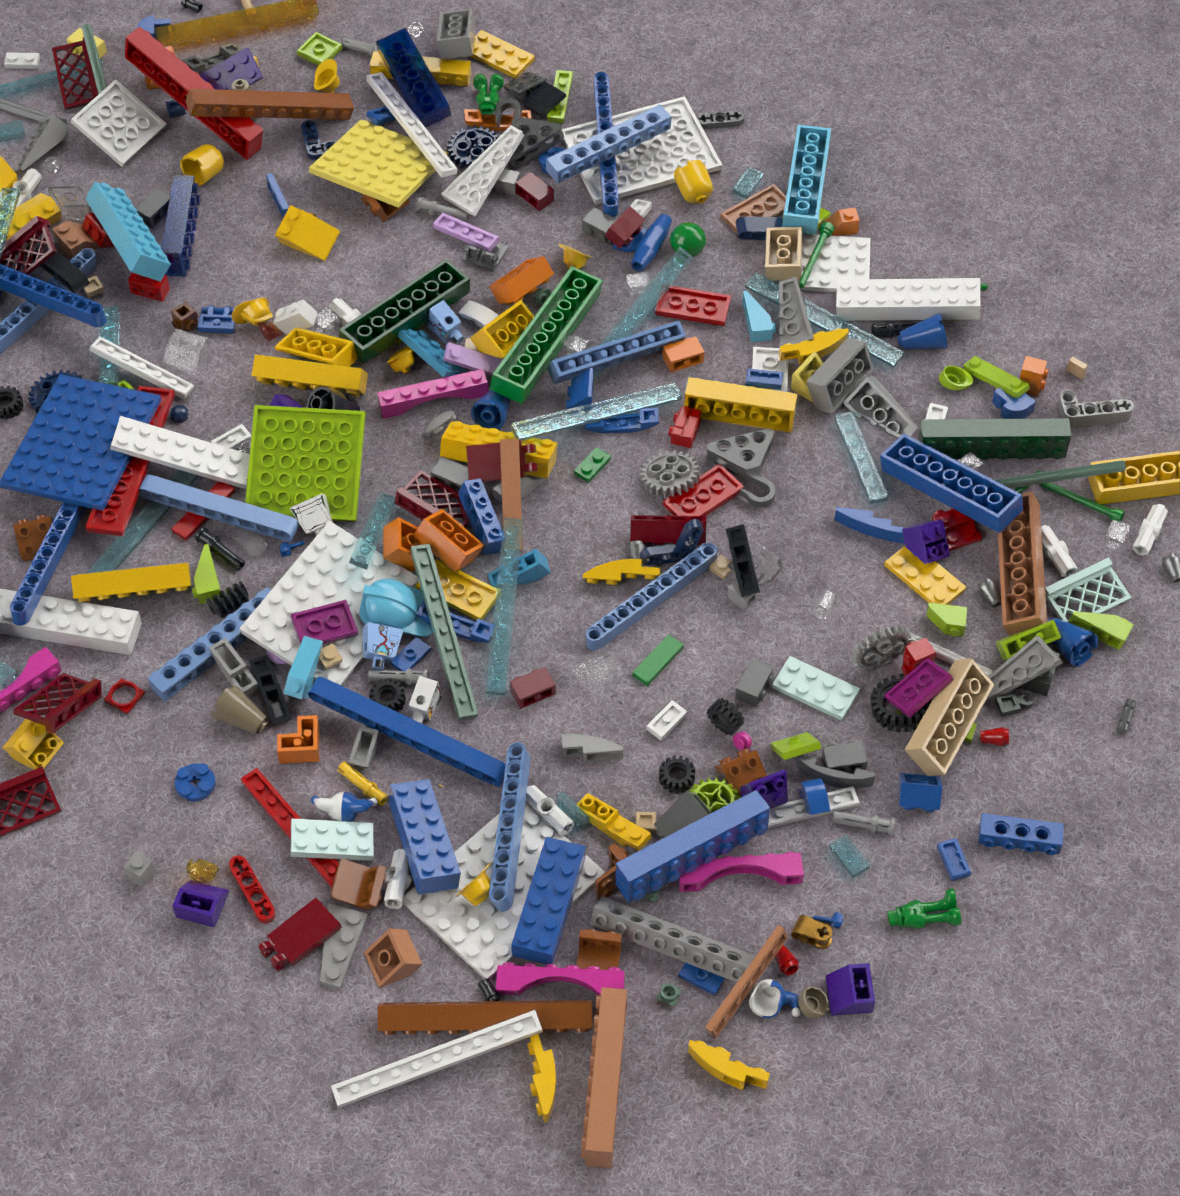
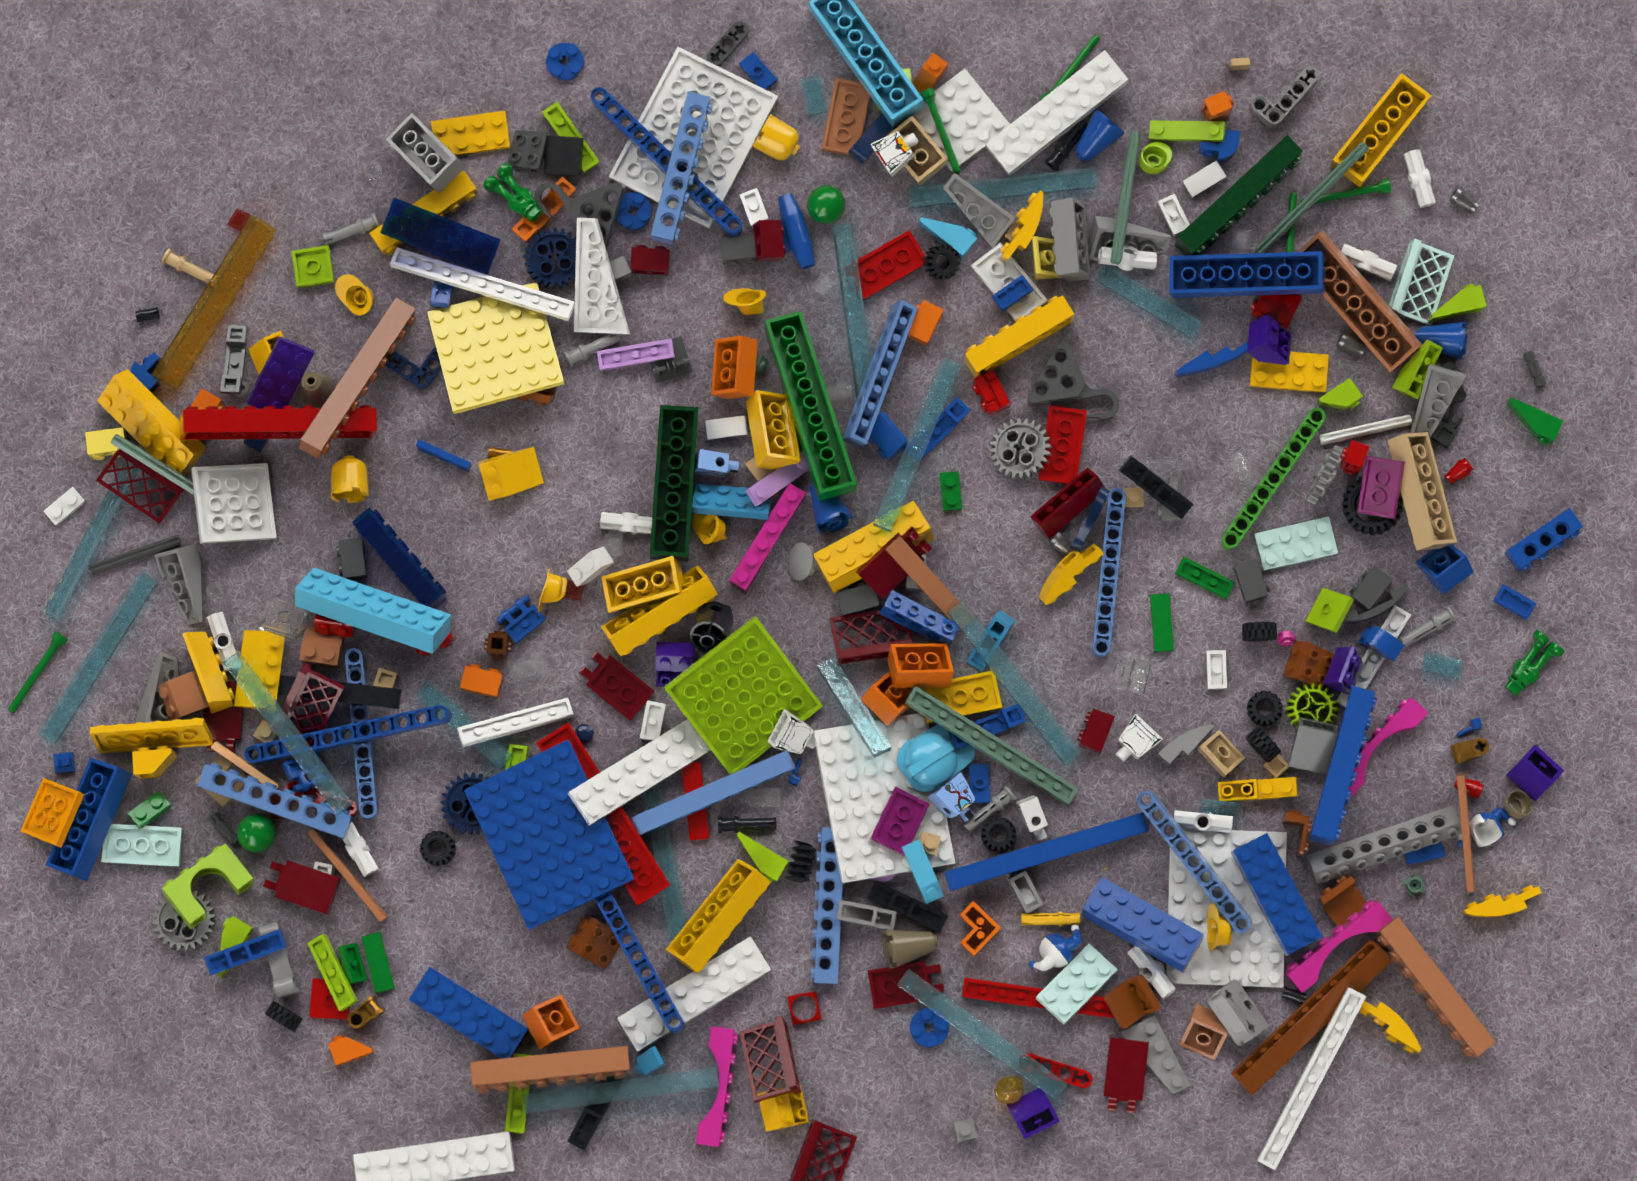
camera: 40 degrees left, 25 degrees up
none -> yellow brick [97,369,207,476]
none -> orange brick [459,664,504,699]
none -> blue plate [546,43,584,81]
none -> dark red tile [579,651,655,721]
none -> blue plate [739,52,777,90]
none -> dark red tile [868,961,945,1009]
none -> torso [870,132,919,177]
none -> clear light blue plate [897,969,1068,1100]
none -> black tyre [923,245,960,280]
none -> white piece [1098,246,1157,271]
none -> sand green axle [1110,130,1141,265]
none -> white torso [1116,714,1163,762]
none -> green tile [1175,556,1235,600]
none -> white slope [1183,160,1227,197]
none -> tan slope [1197,730,1245,778]
none -> light grey axle [1207,980,1268,1046]
none -> bright green beam [1221,408,1326,551]
none -> black tyre [1245,727,1281,763]
none -> green slope [1507,397,1563,445]

